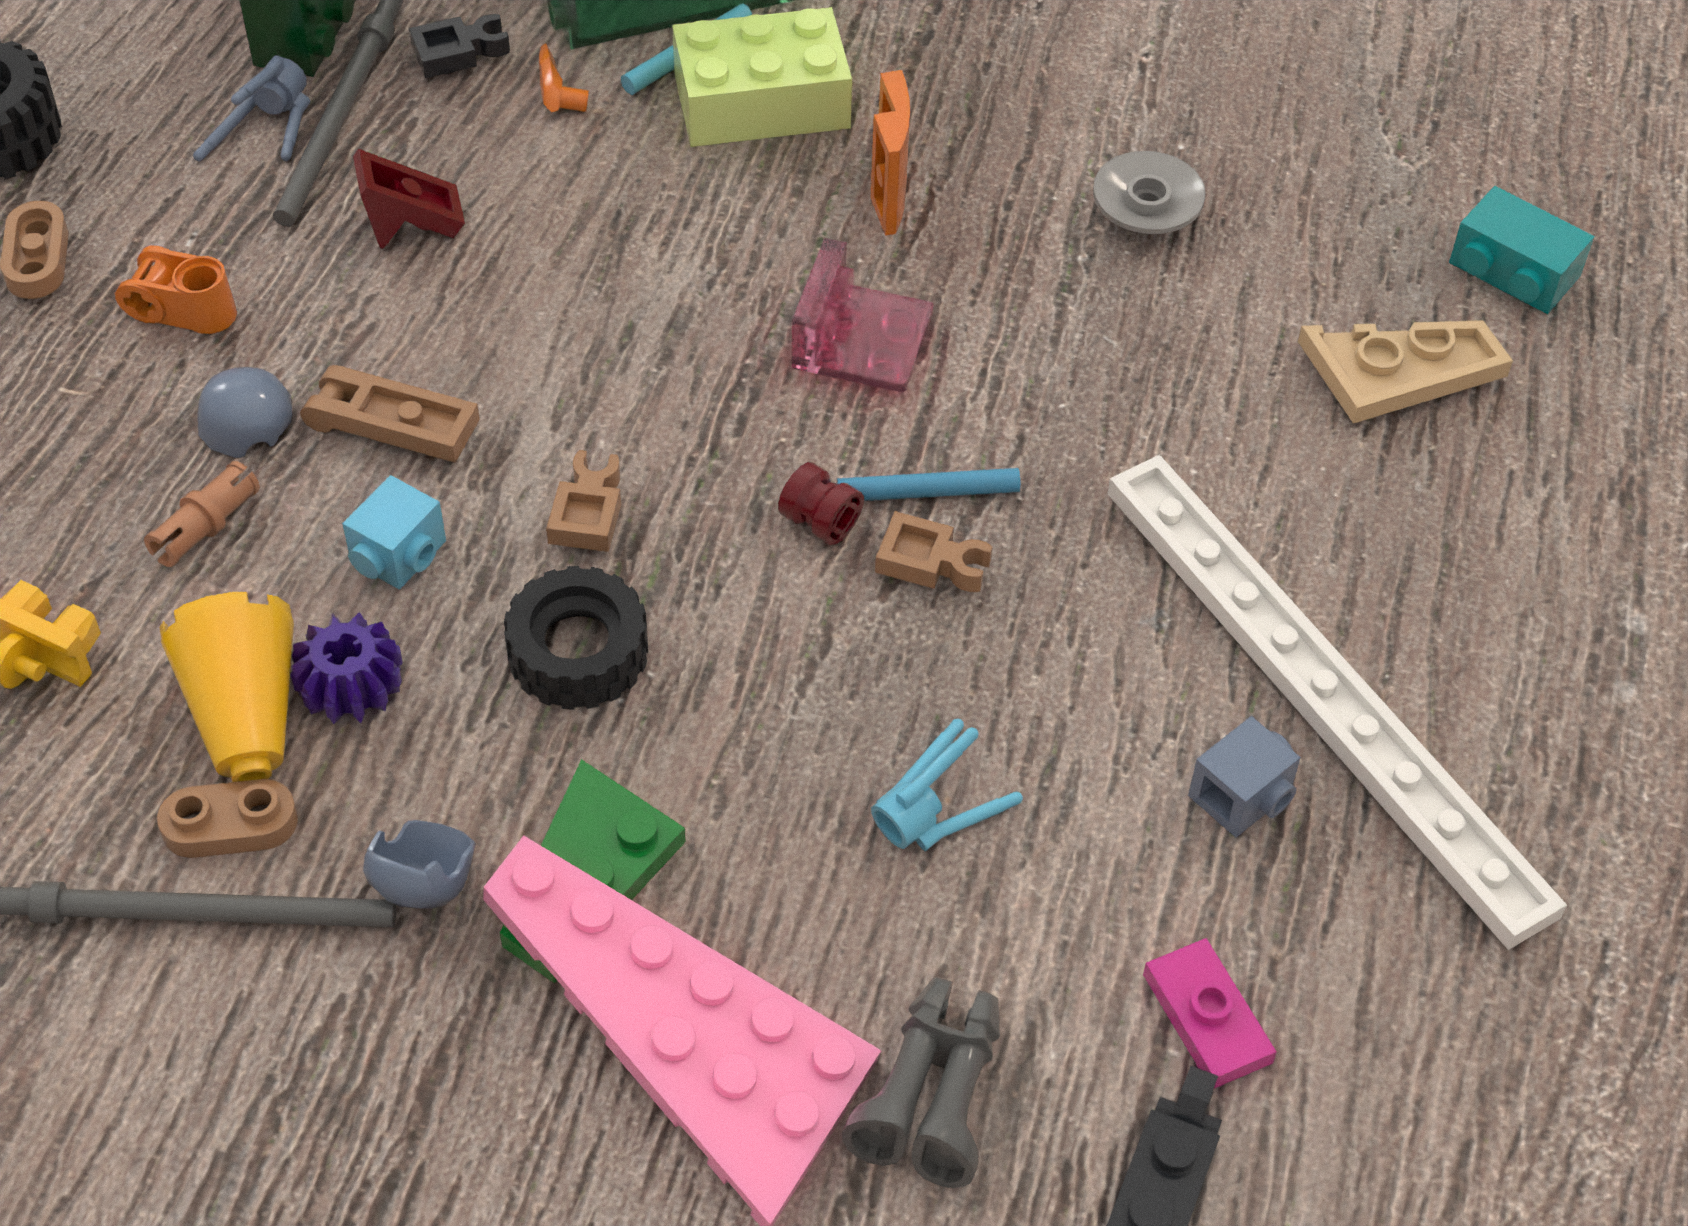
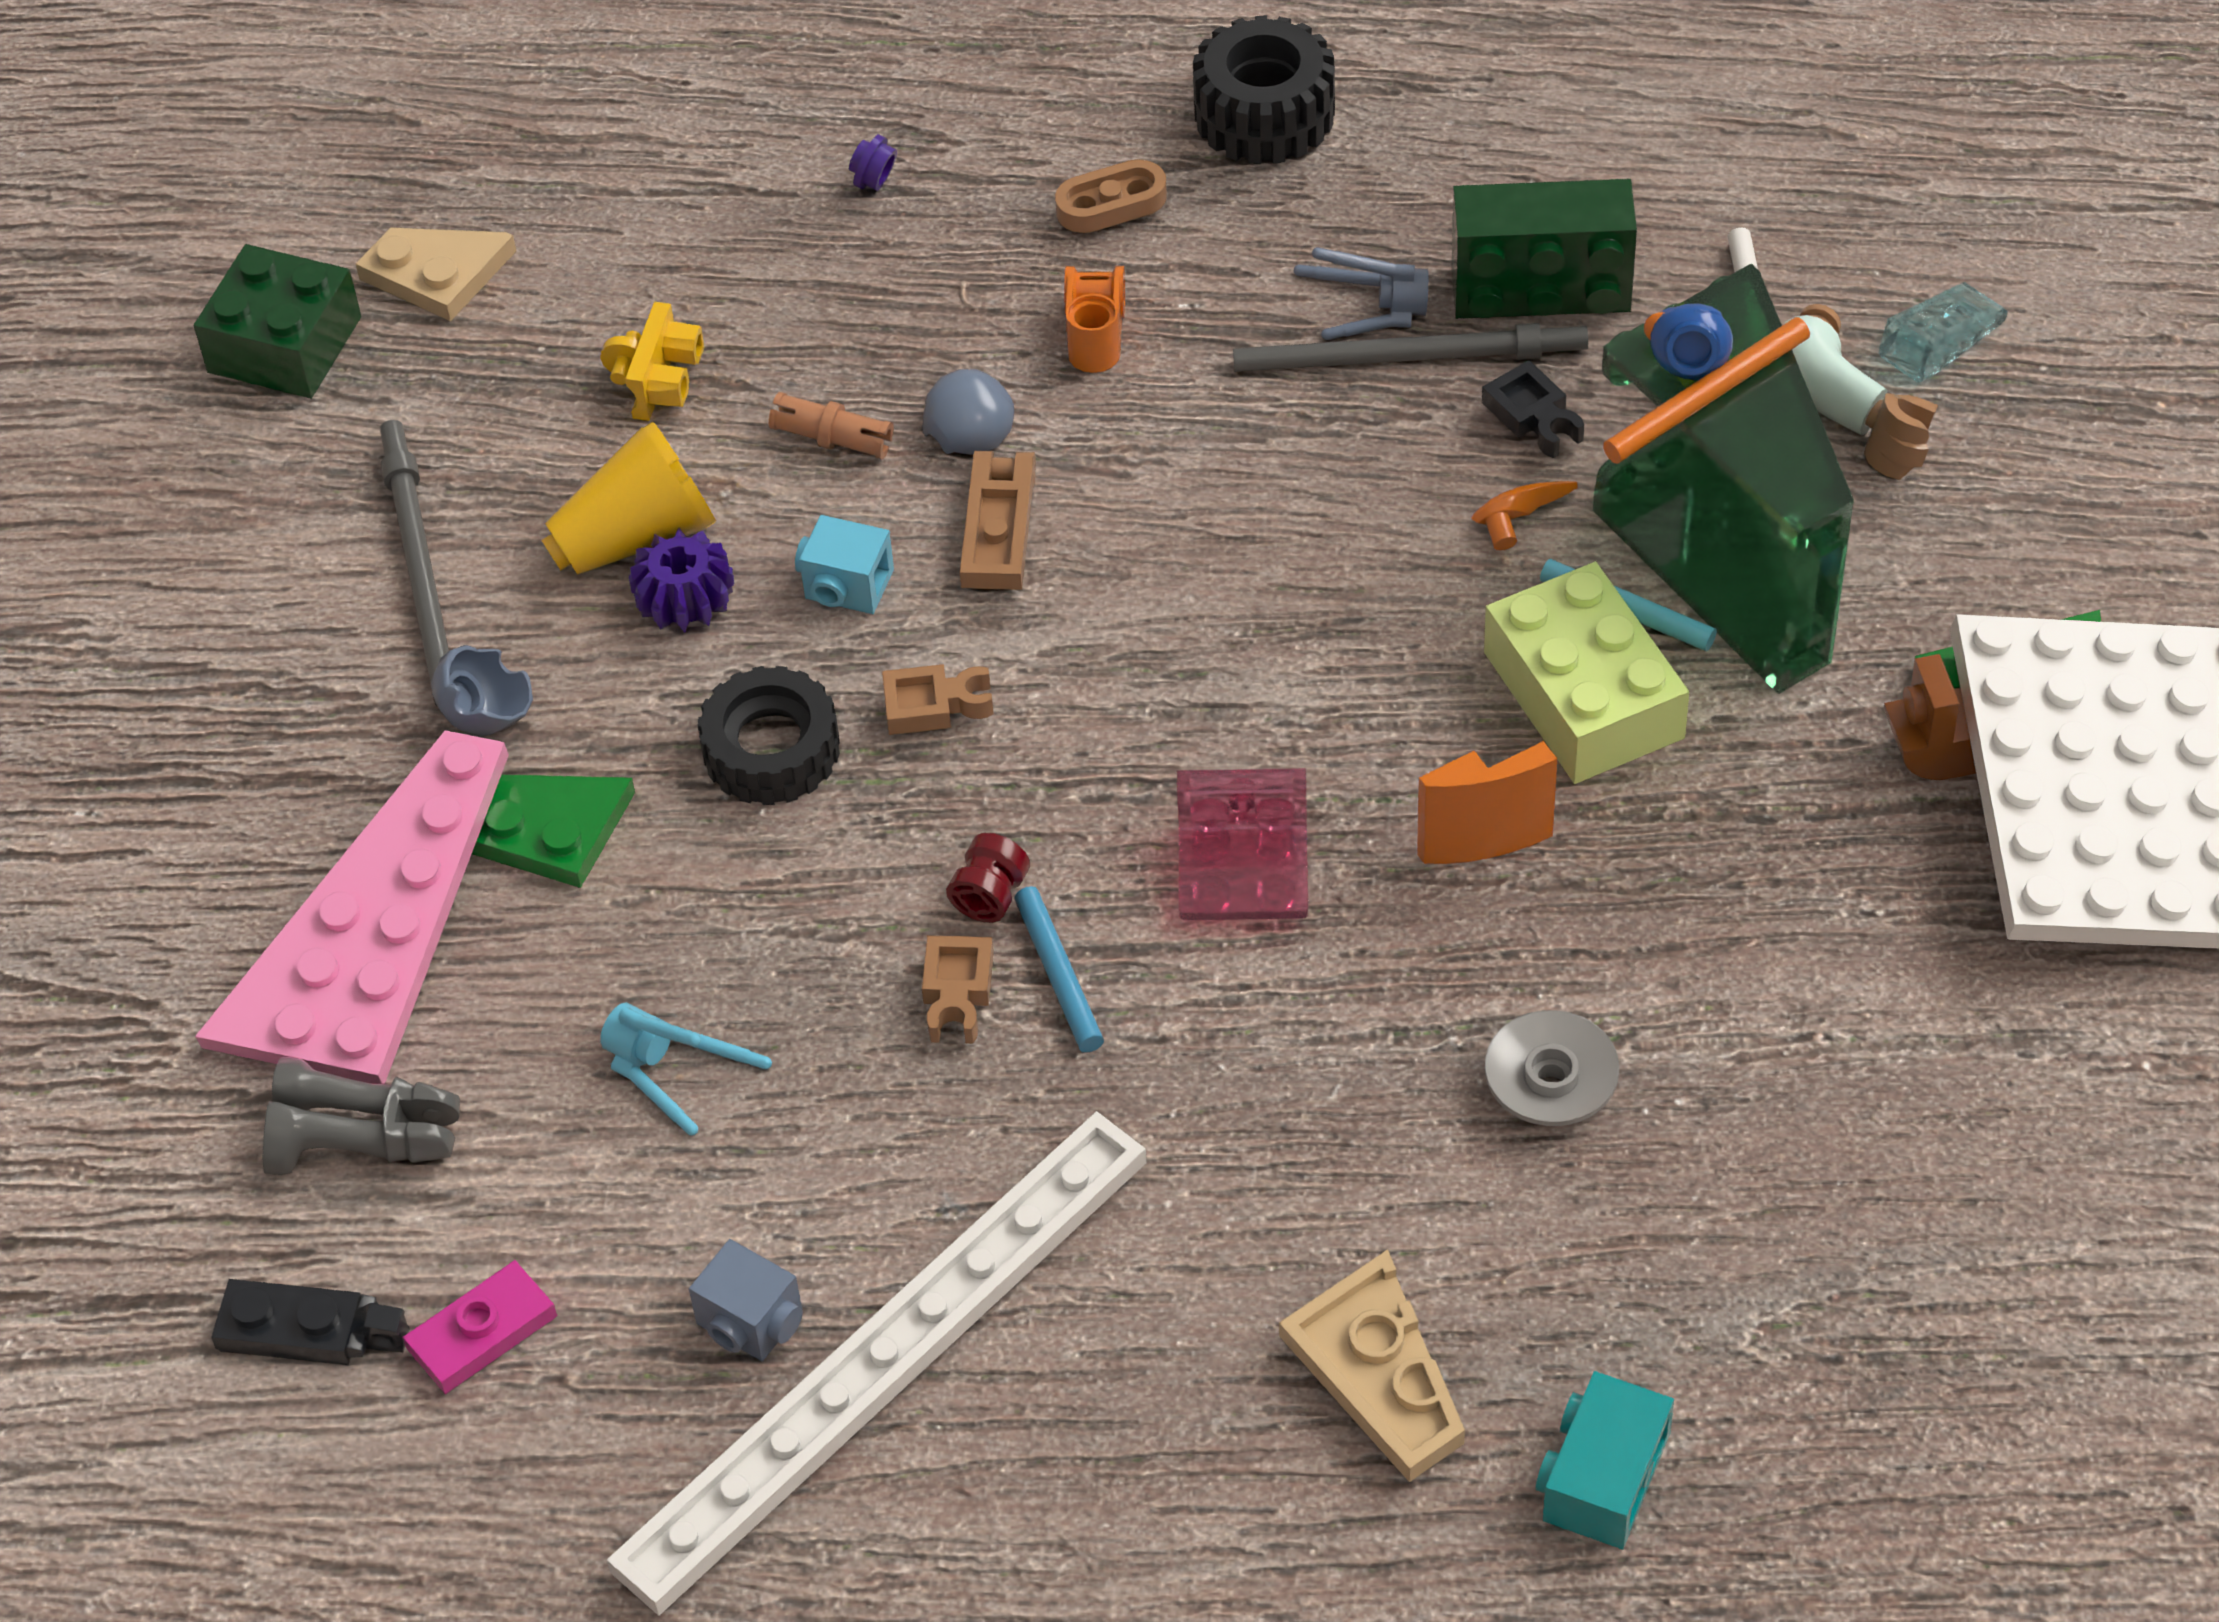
camera: 80 degrees right, 0 degrees up
medium nougat plate [157,779,298,858] -> none
dark red slope [353,149,465,249] -> none

